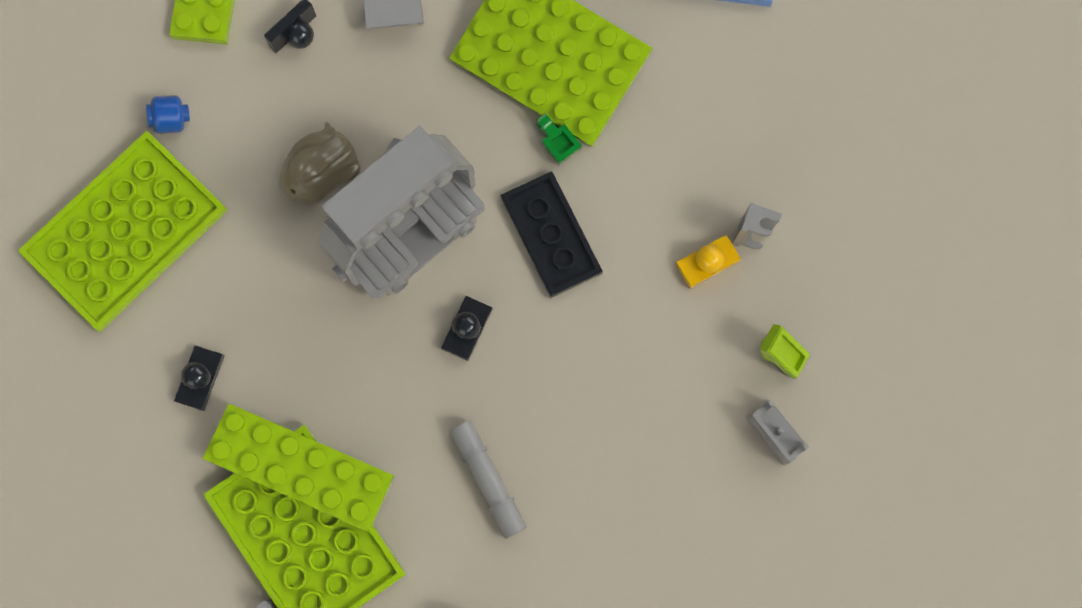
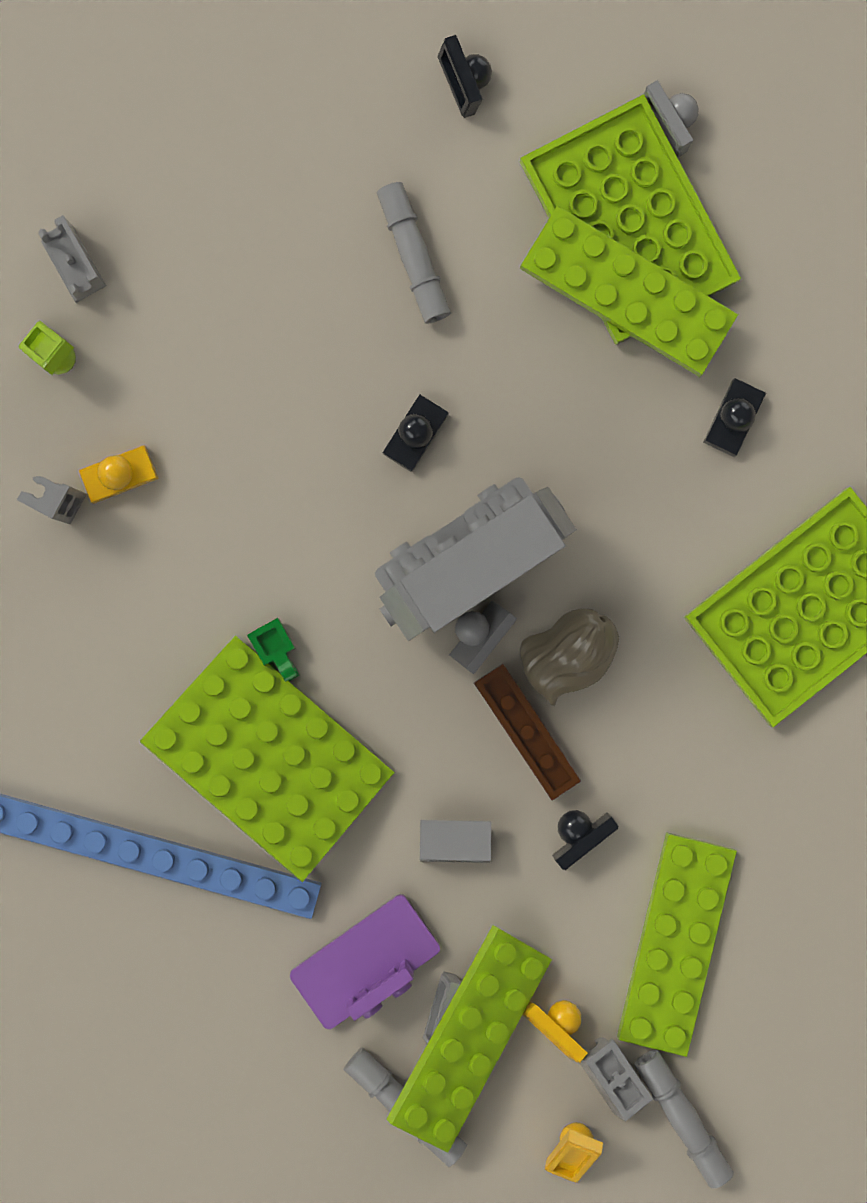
camera: 175 degrees left, 10 degrees up
blue head [146,95,190,134] -> none
black tile [500,171,603,298] -> none
none -> reddish brown plate [474,664,581,801]

